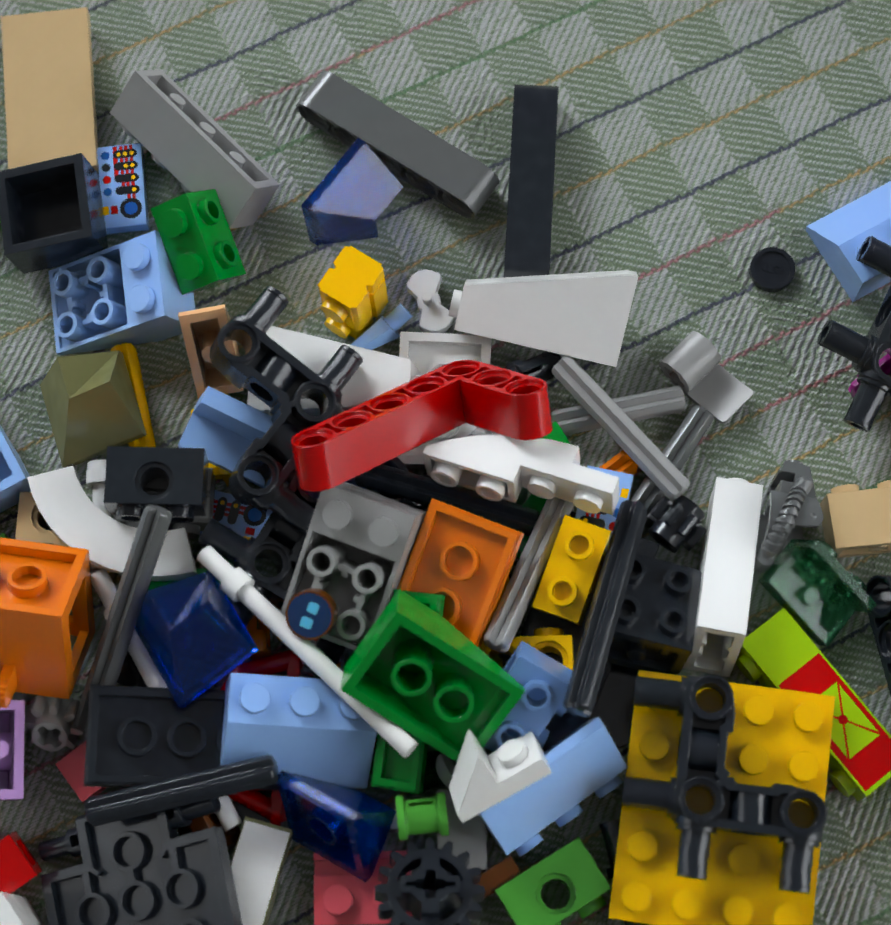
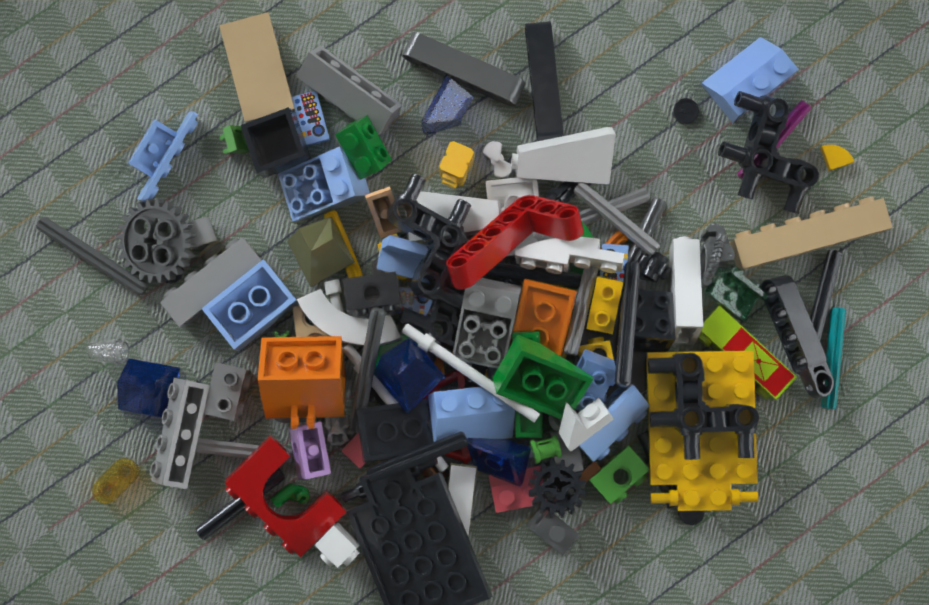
camera: 15 degrees left, 10 degrees up
dark blue tile [285,588,338,640] -> none
light blue bar [351,303,413,350] -> none
light grey panel [659,331,754,423] -> none

